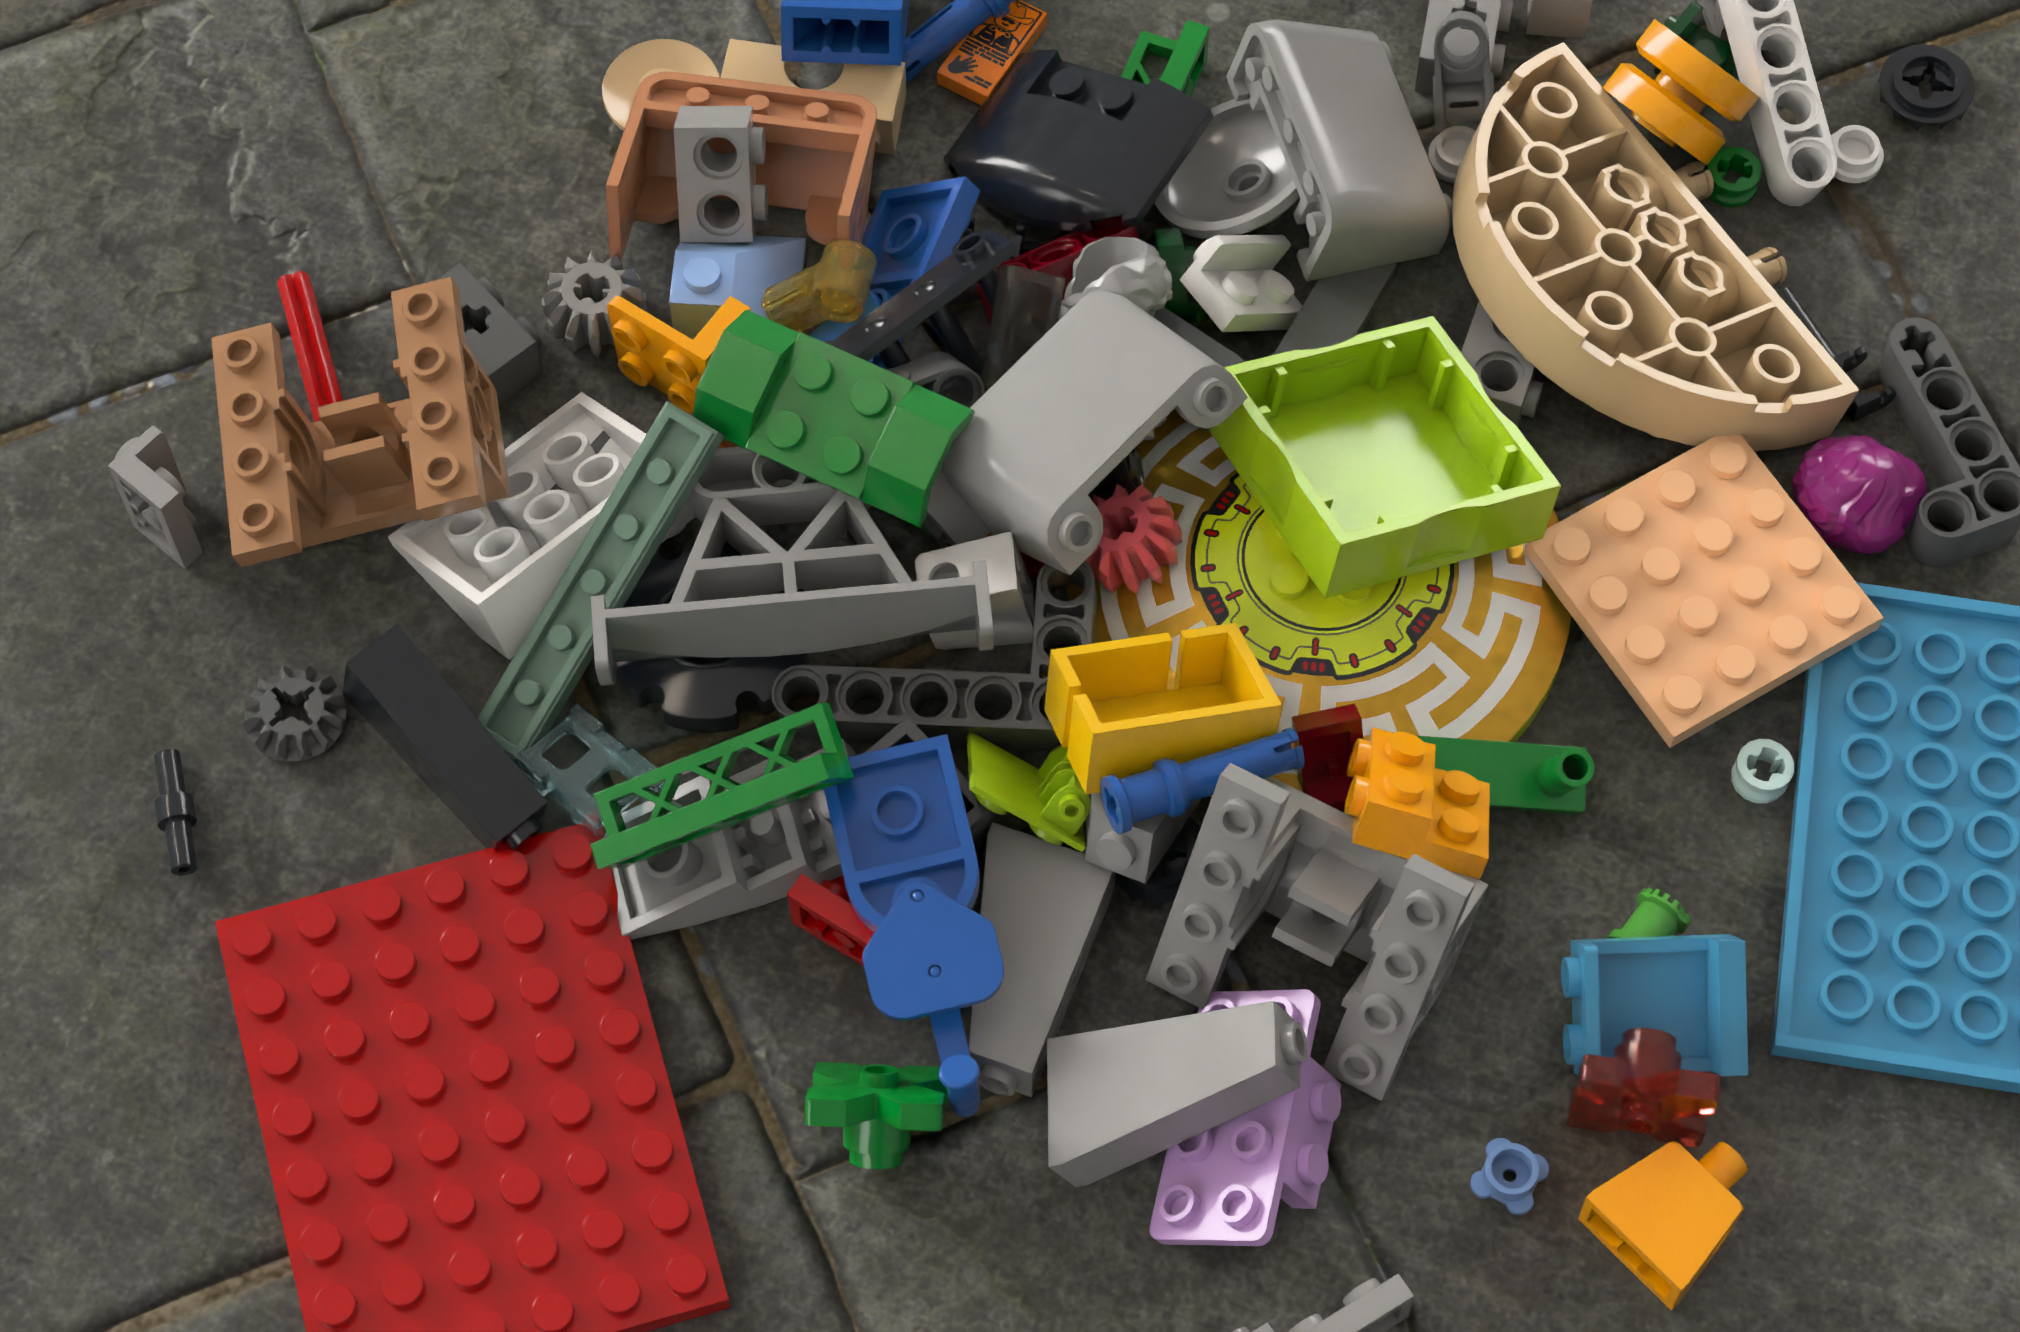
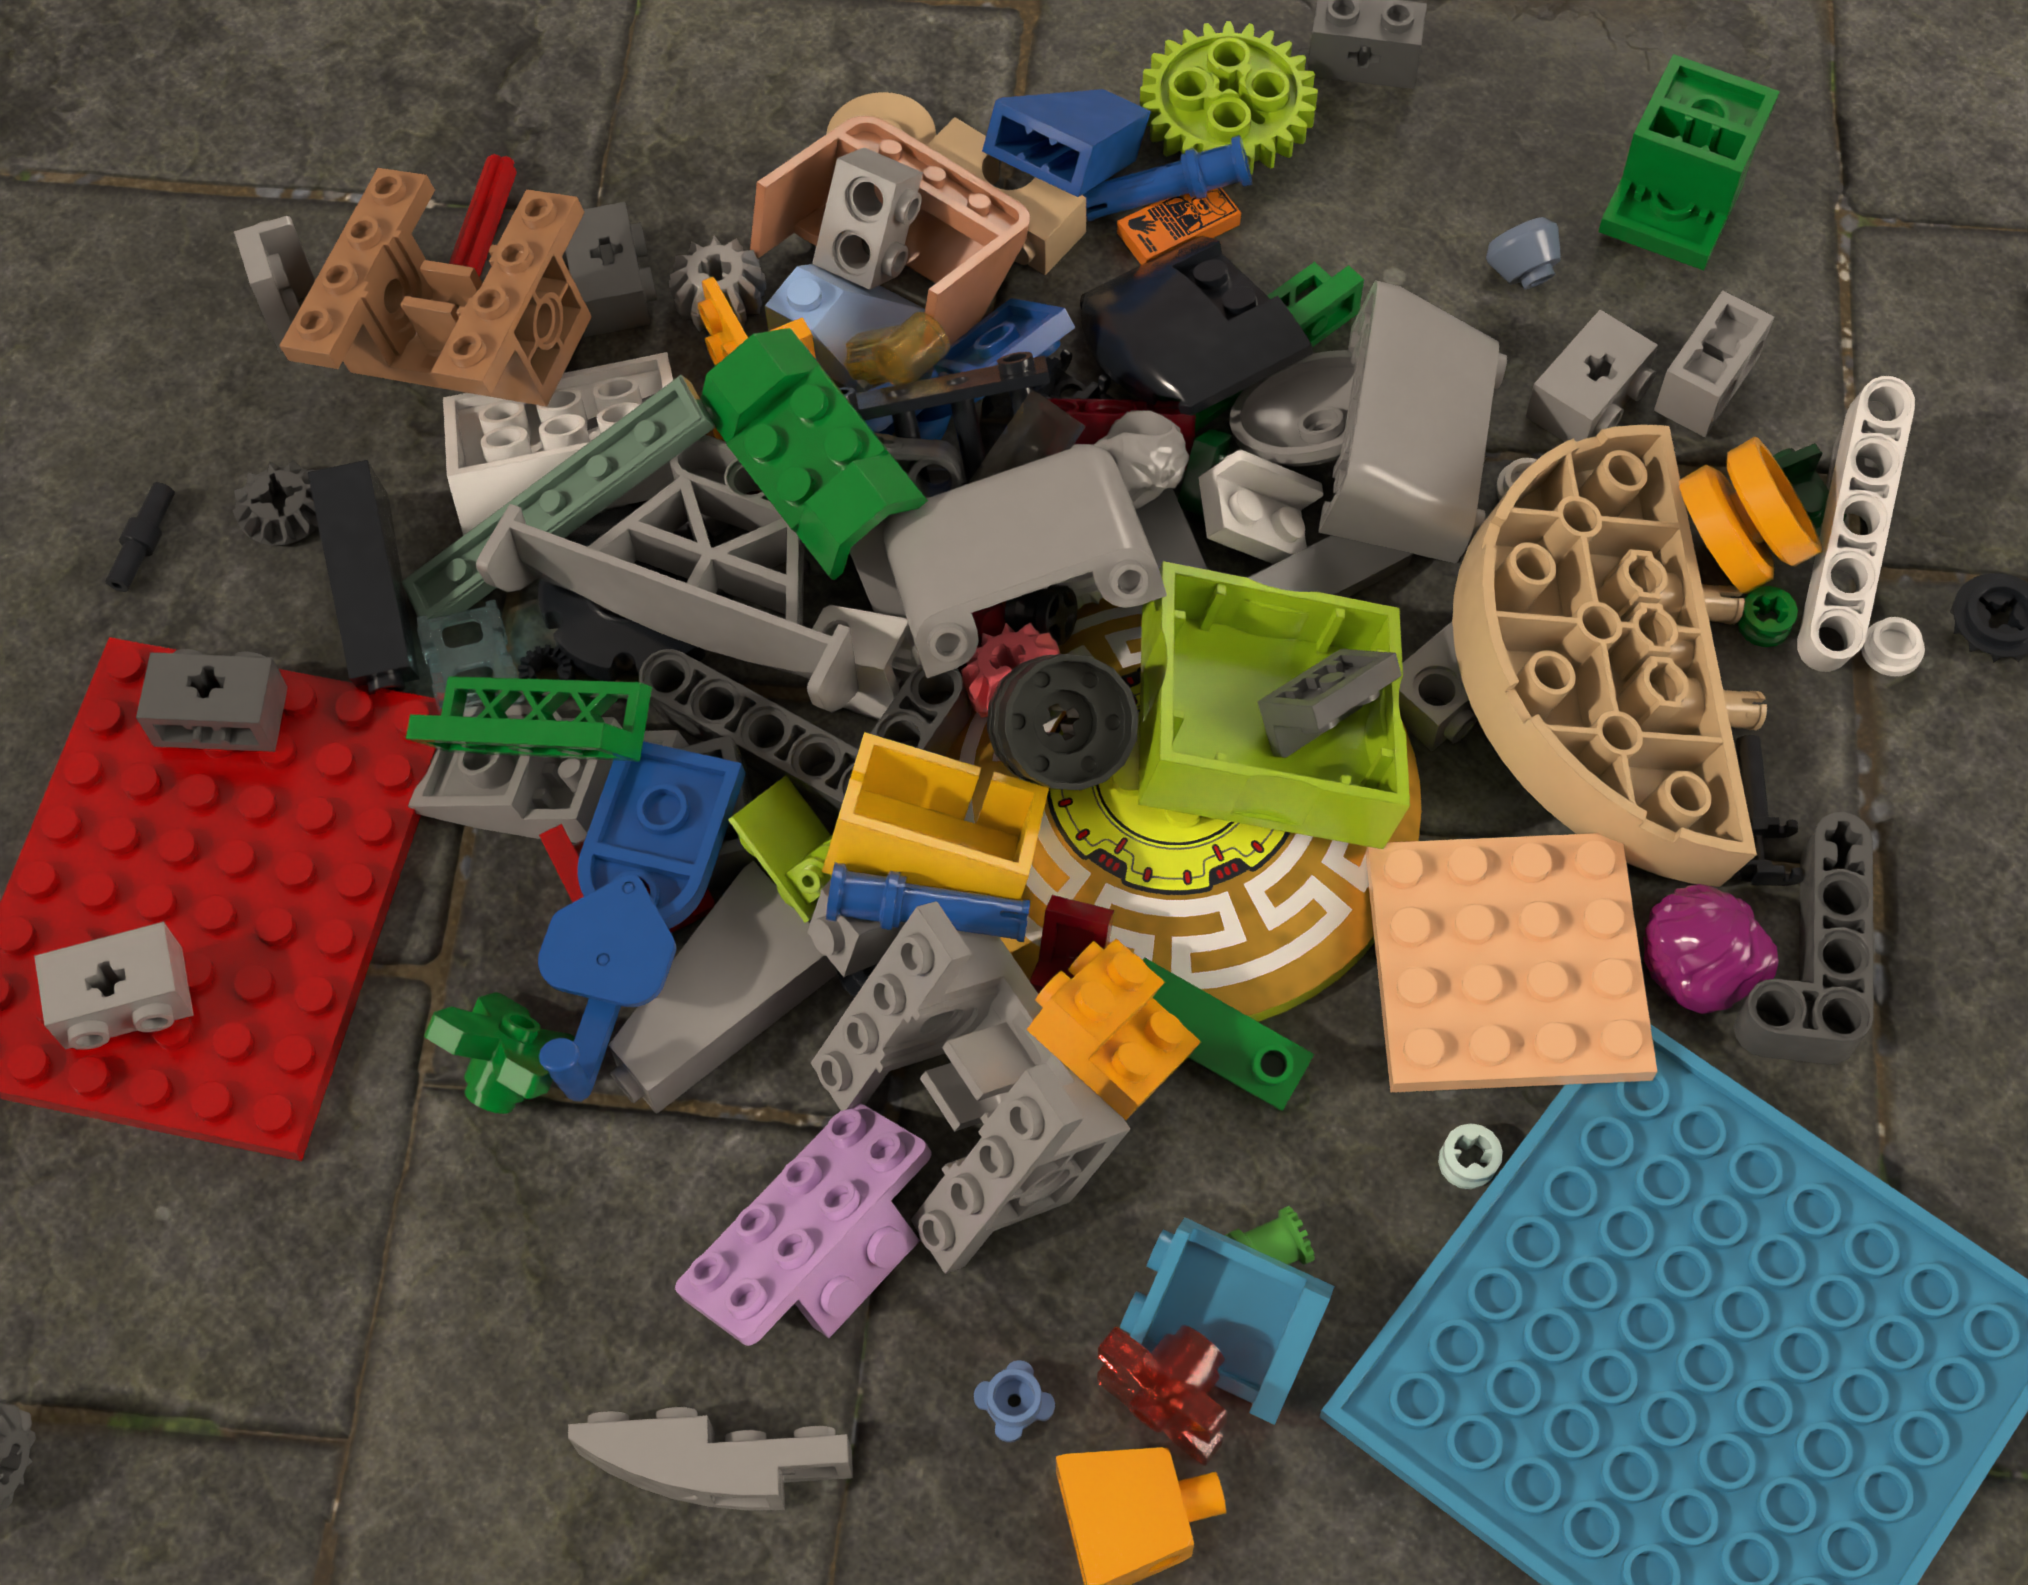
camera: 30 degrees right, 0 degrees up
light grey slope [1047,1001,1307,1187] -> none
dark grey piece [1433,11,1495,130] -> none
none -> light grey brick [34,922,194,1050]
none -> dark grey brick [136,649,288,752]
none -> black bush [517,644,576,699]
none -> pearl dark grey wheel [987,654,1139,790]
none -> dark grey bracket [1257,649,1402,758]

